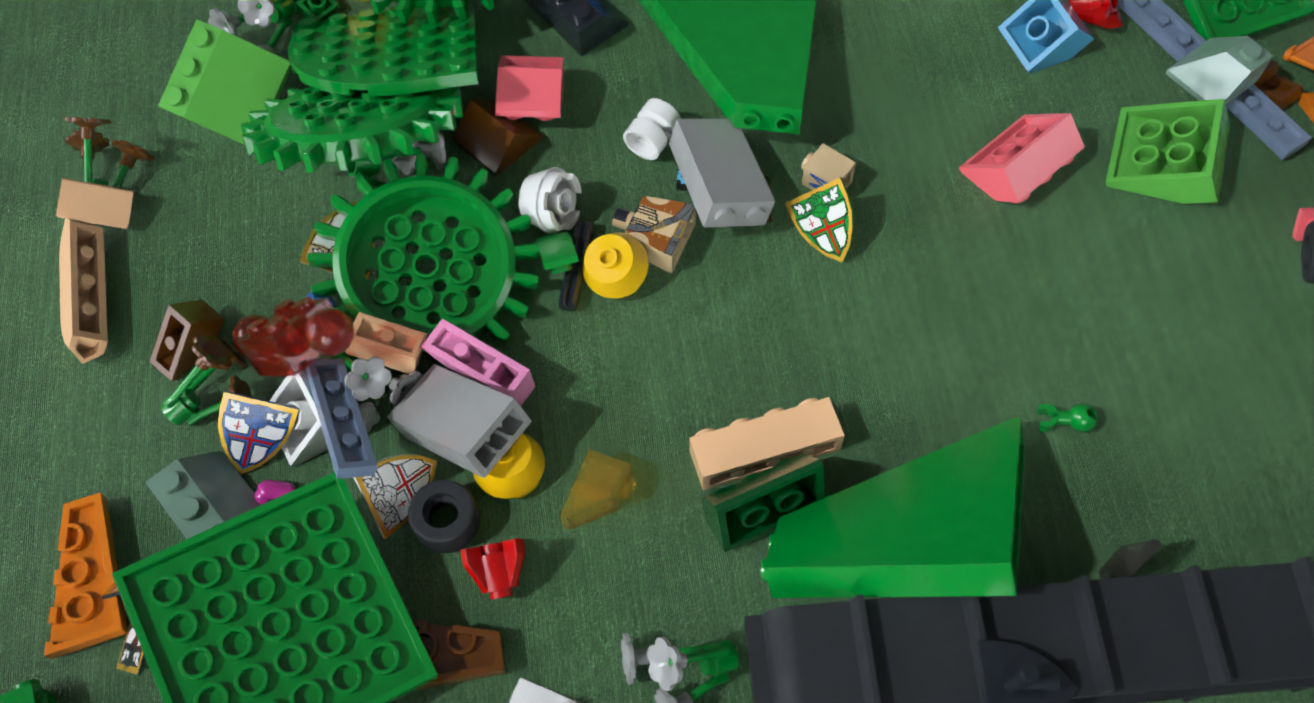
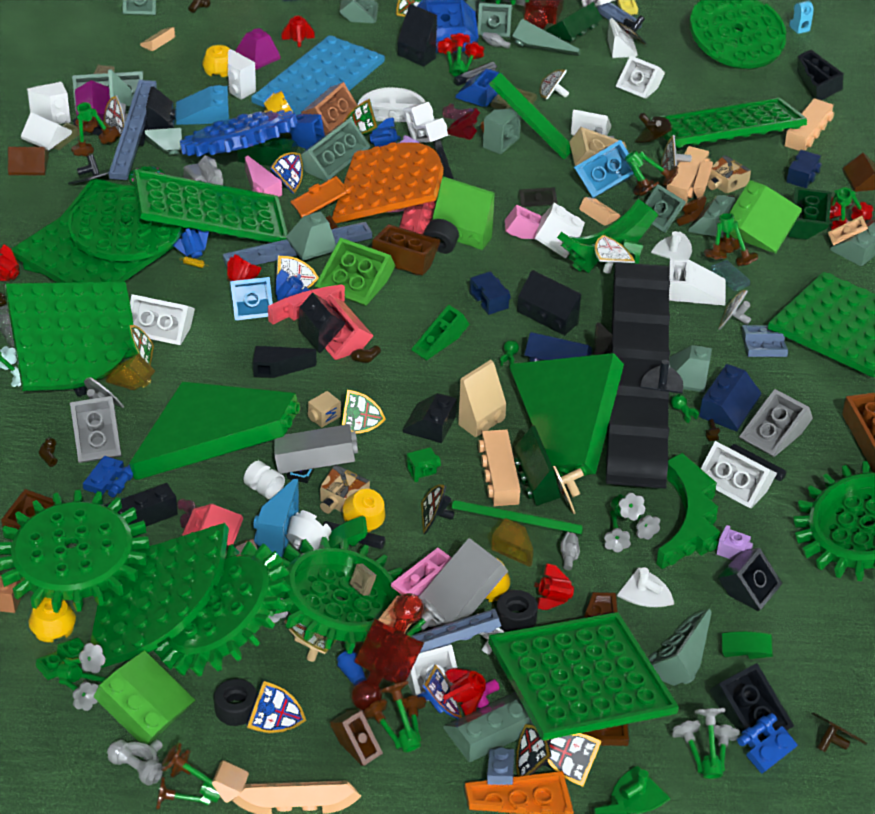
camera: 85 degrees left, 20 degrees down
none -> light grey piece [107,740,163,786]
none -> clear pink piece [177,499,197,528]
none -> black tyre [214,679,258,726]
none -> shield [246,681,306,733]
none -> black slope [253,346,317,378]
none -> dark azure slope [253,479,299,557]
none -> coral slope [268,284,345,325]
none -> shield [276,255,319,289]
none -> blue brick [276,269,310,301]
none -> black slope [299,292,346,353]
none -> dark tan tile [350,564,377,596]
none -> dark brown arm [351,345,381,363]
none -> reddish brown slope [372,224,440,276]
none -> black slope [403,393,457,443]
none -> green brick [407,447,441,483]
none -> green slope [411,304,470,361]
none -> shield [421,484,454,535]
none -> red brick [442,668,486,715]
none -> green tile [452,500,584,536]
none -> tan slope [458,360,506,437]
none -> dark blue brick [470,271,511,315]
none -> sand blue plate [487,748,515,785]
none -> black slope [517,270,581,336]
none -> dark blue slope [525,332,593,362]
none -> tan shield [553,466,584,514]
none -> light grey piece [561,532,580,570]

